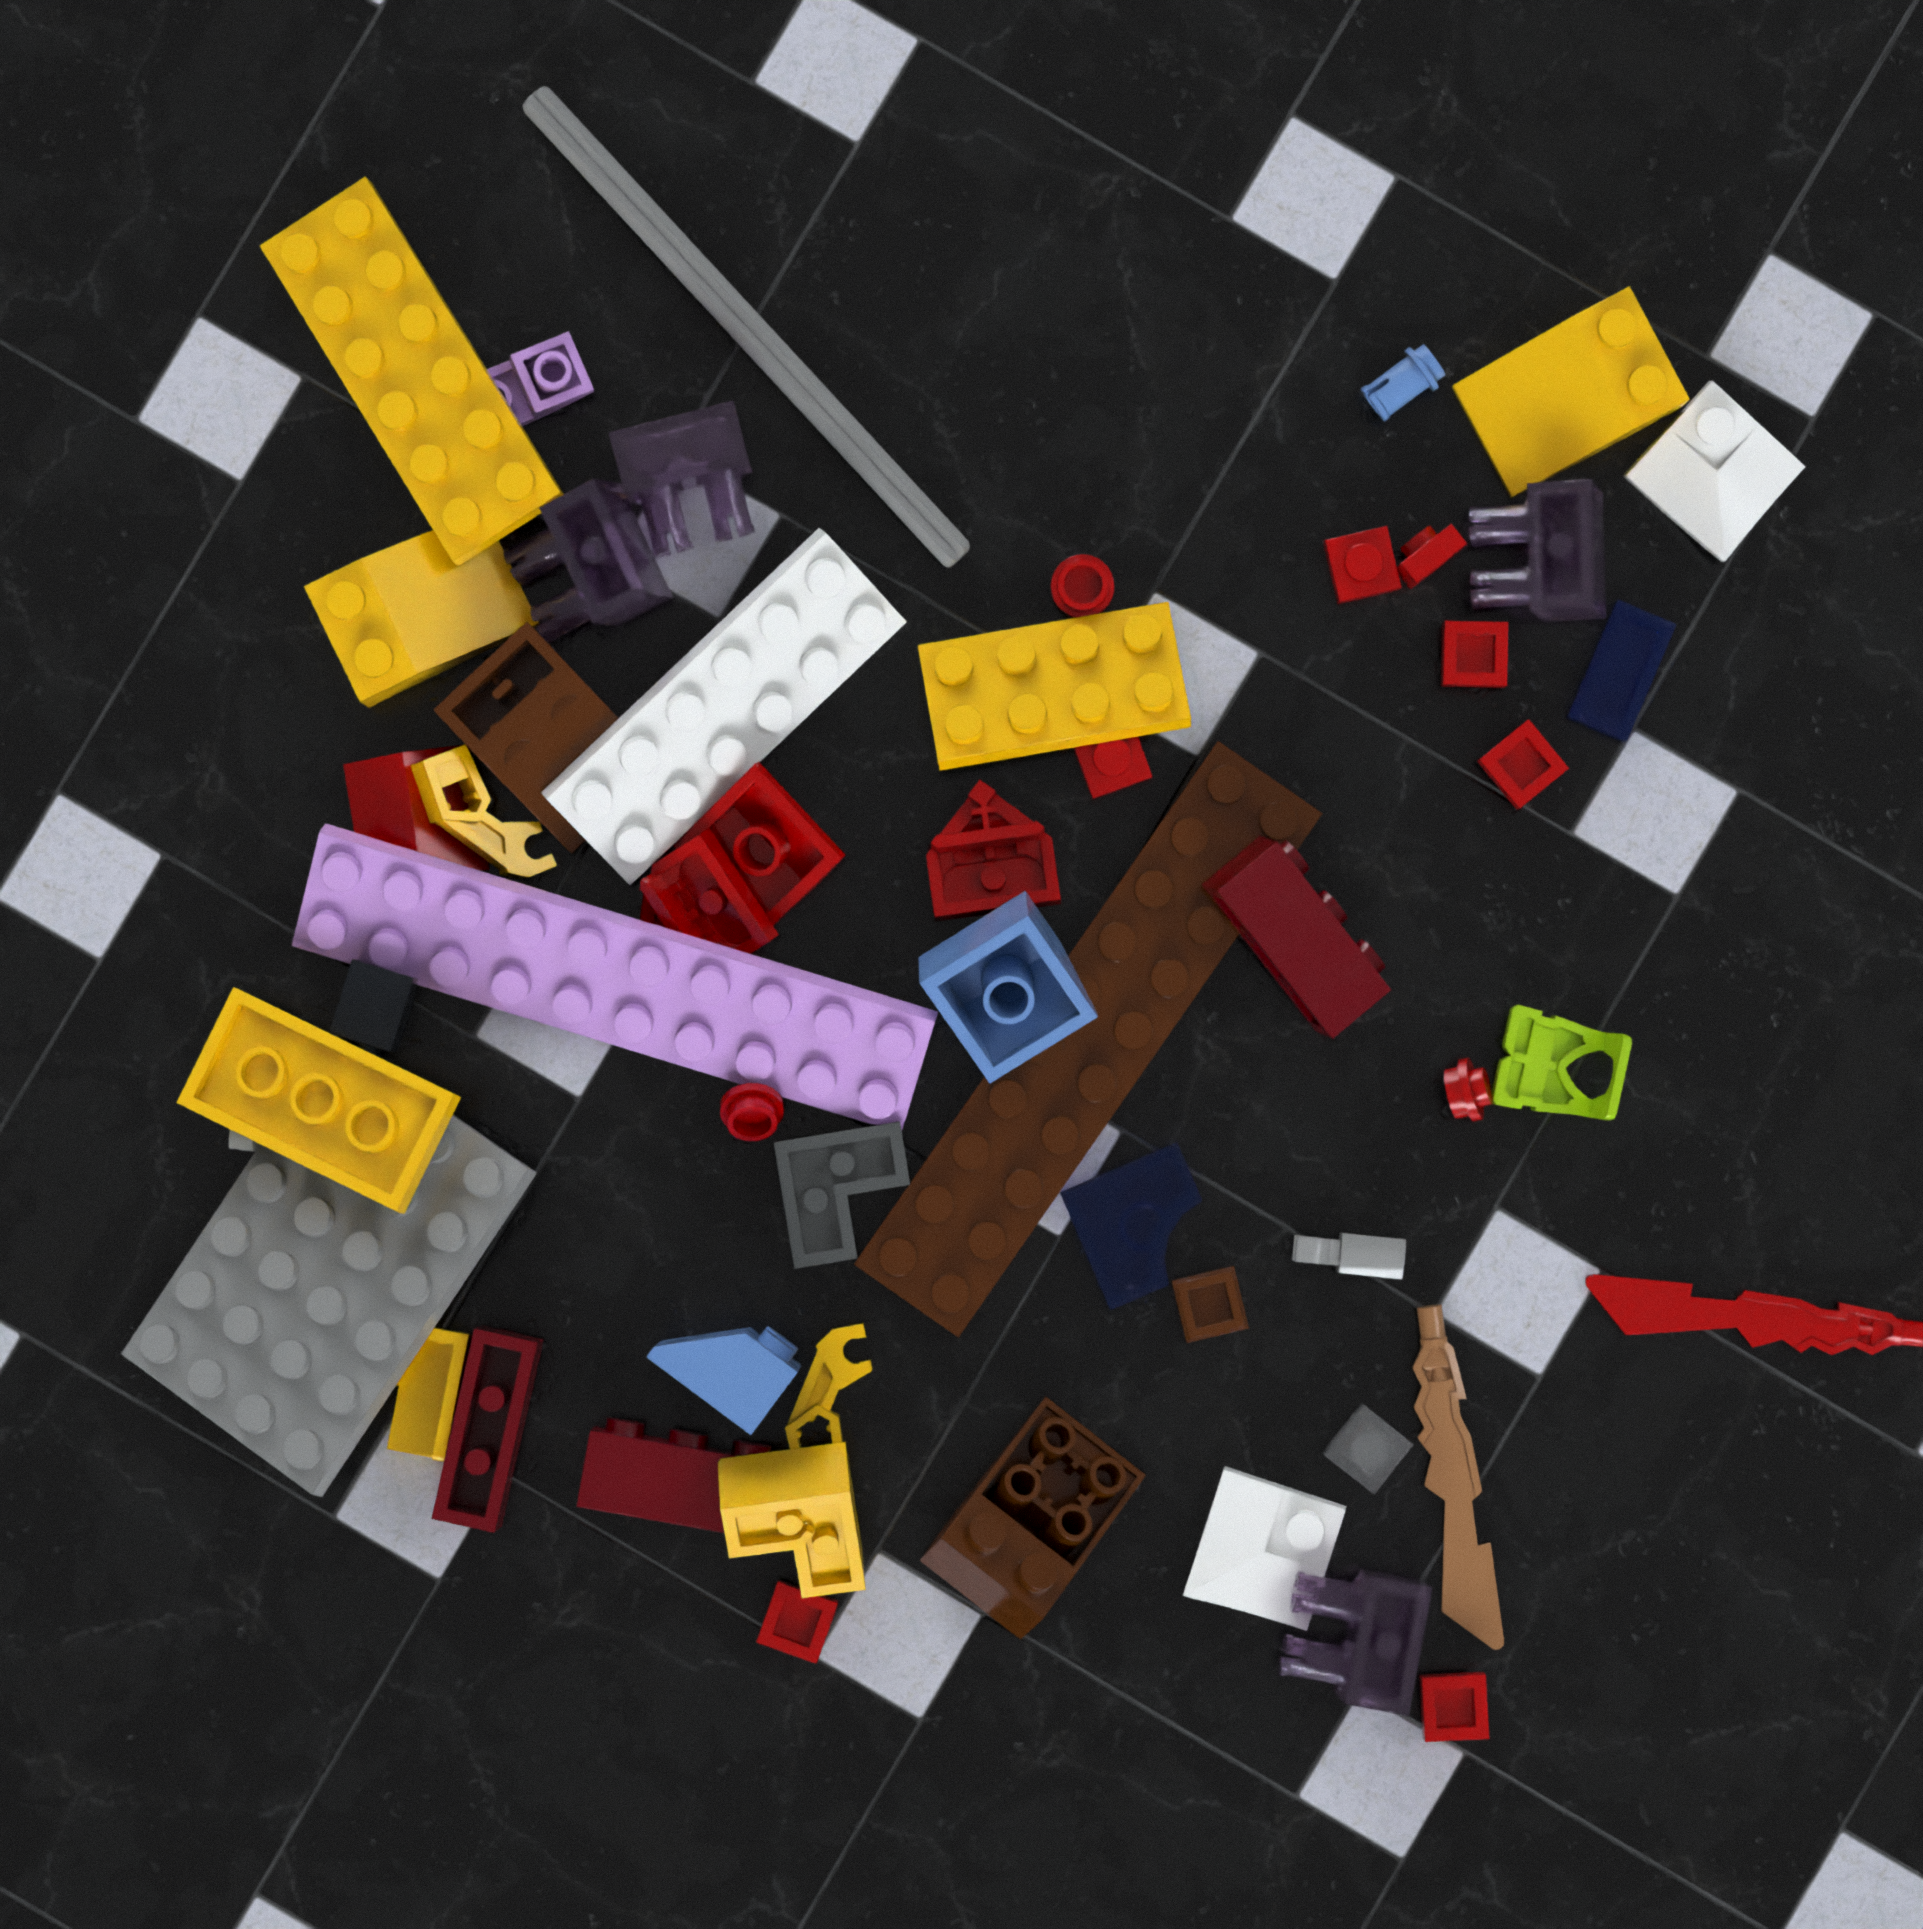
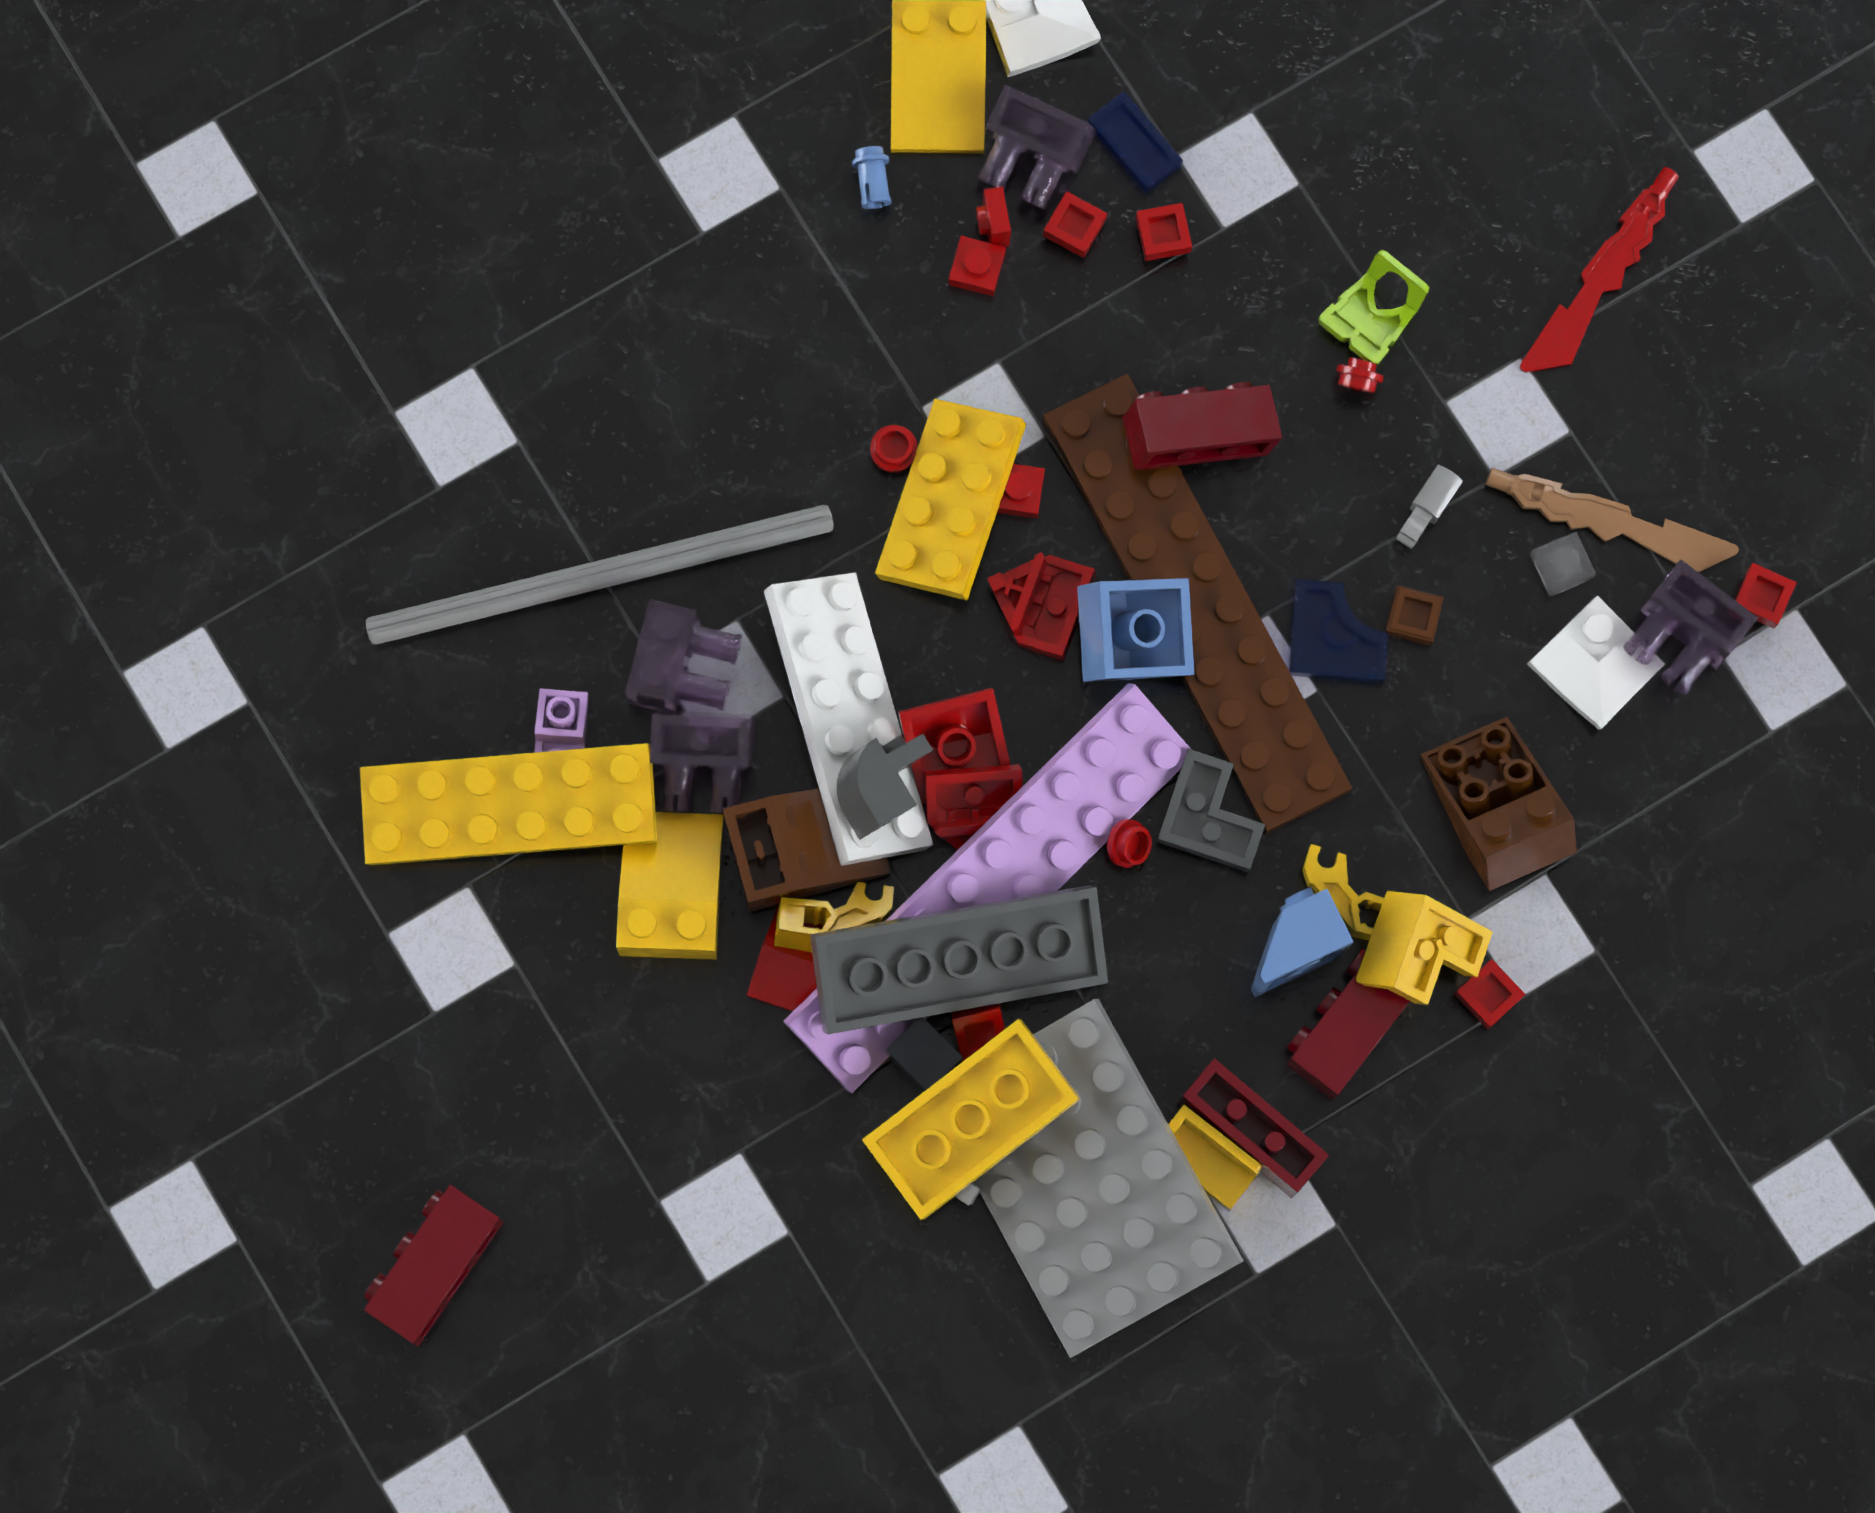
camera: 65 degrees left, 10 degrees down
none -> dark grey plate [810,885,1108,1034]
none -> dark grey brick [836,734,933,840]
none -> red plate [951,1003,1006,1062]

